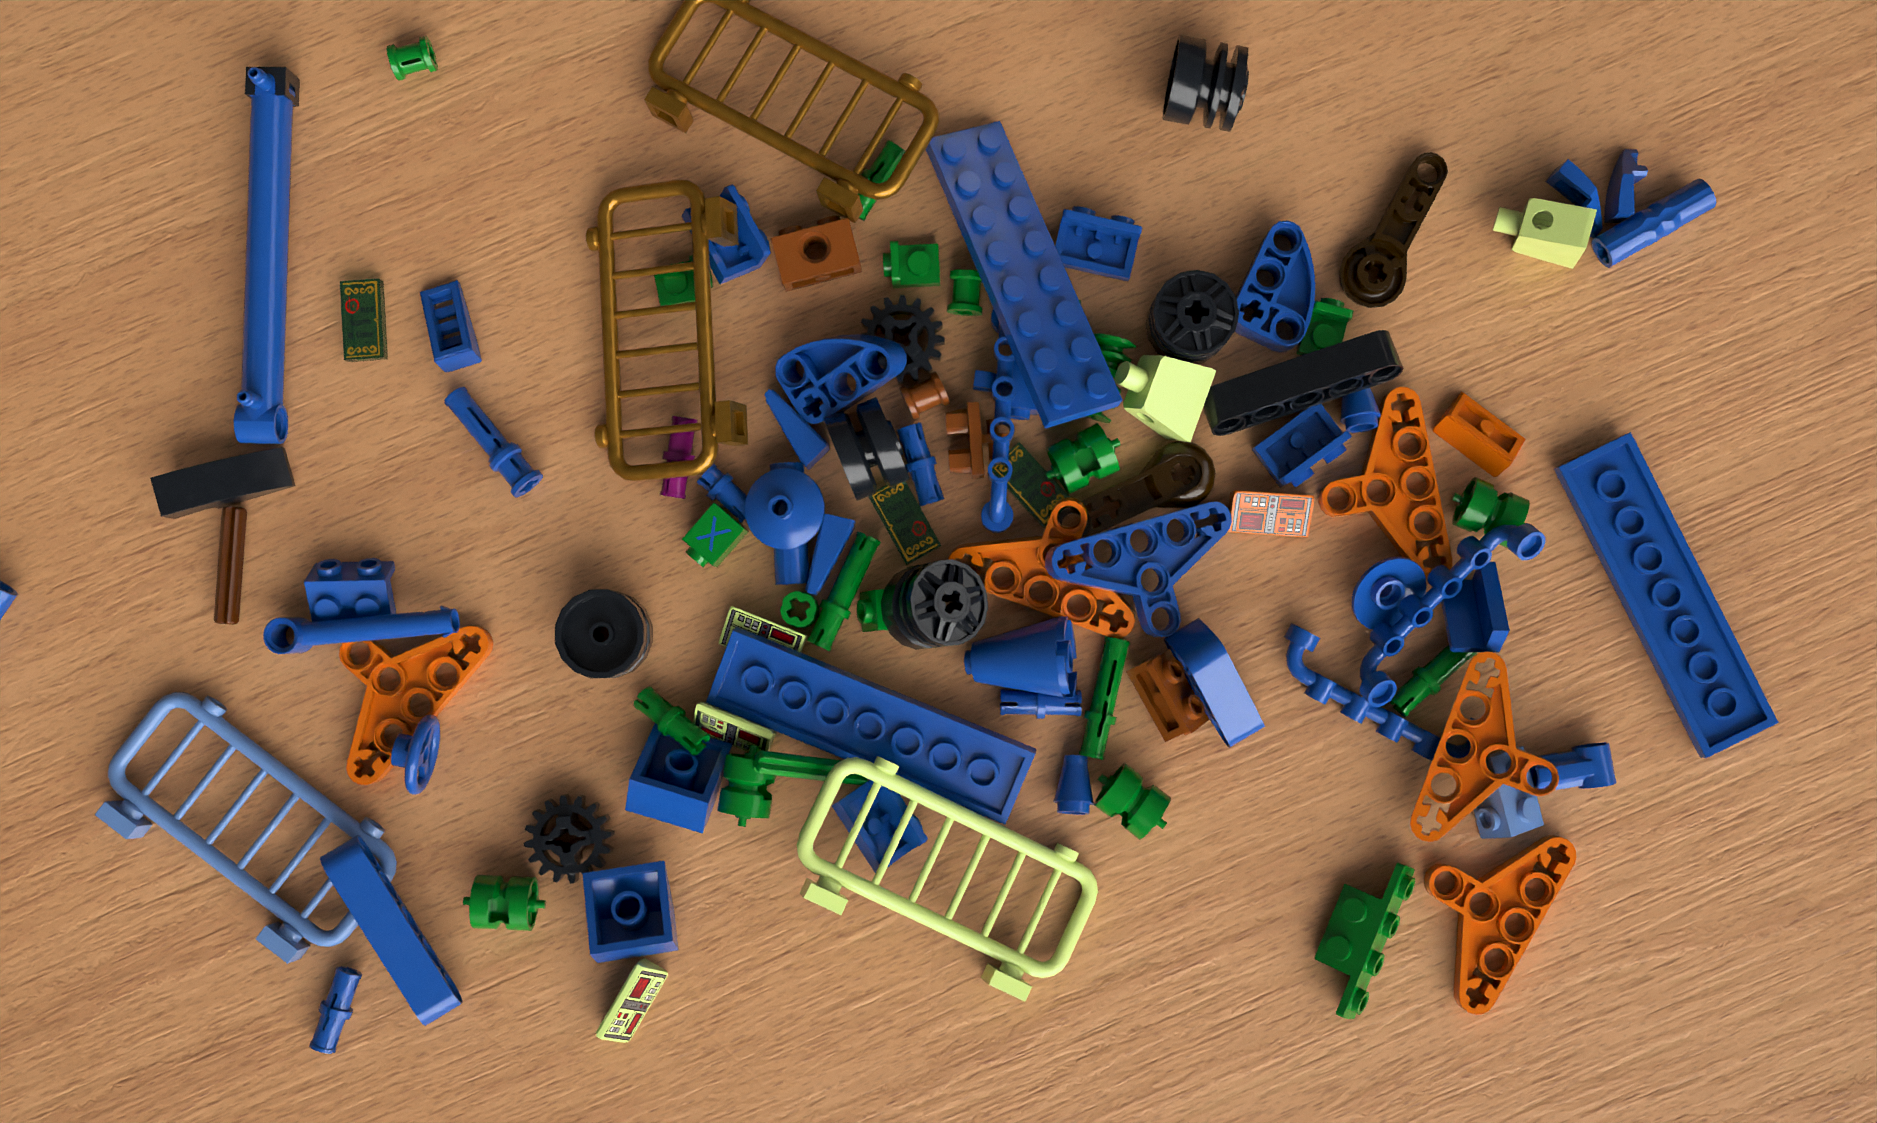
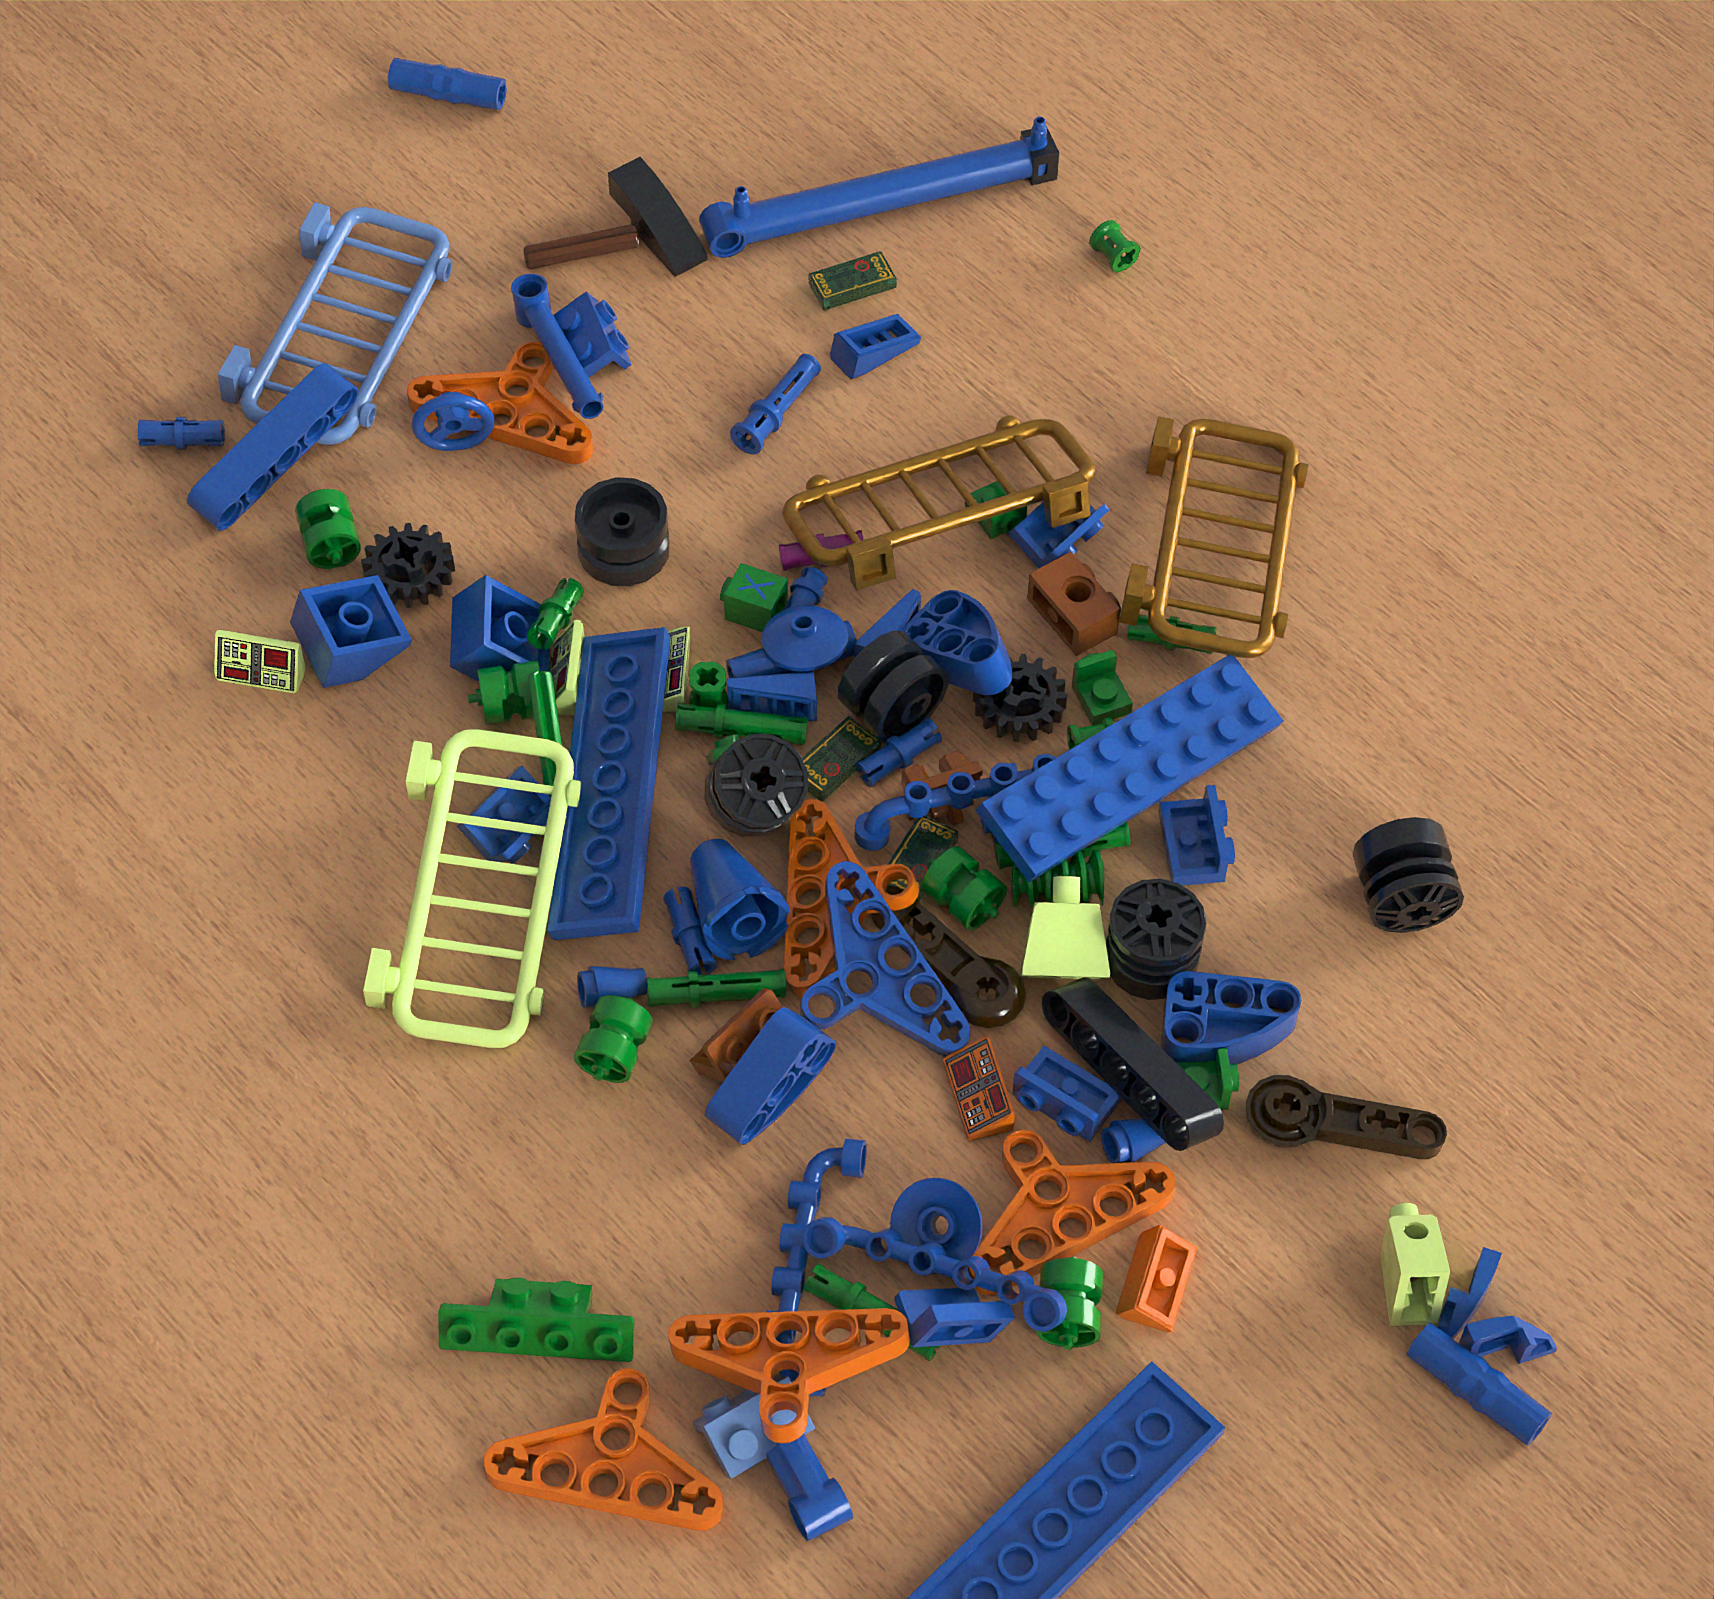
camera: 65 degrees right, 30 degrees down
dark orange bush [899,371,950,420] -> none

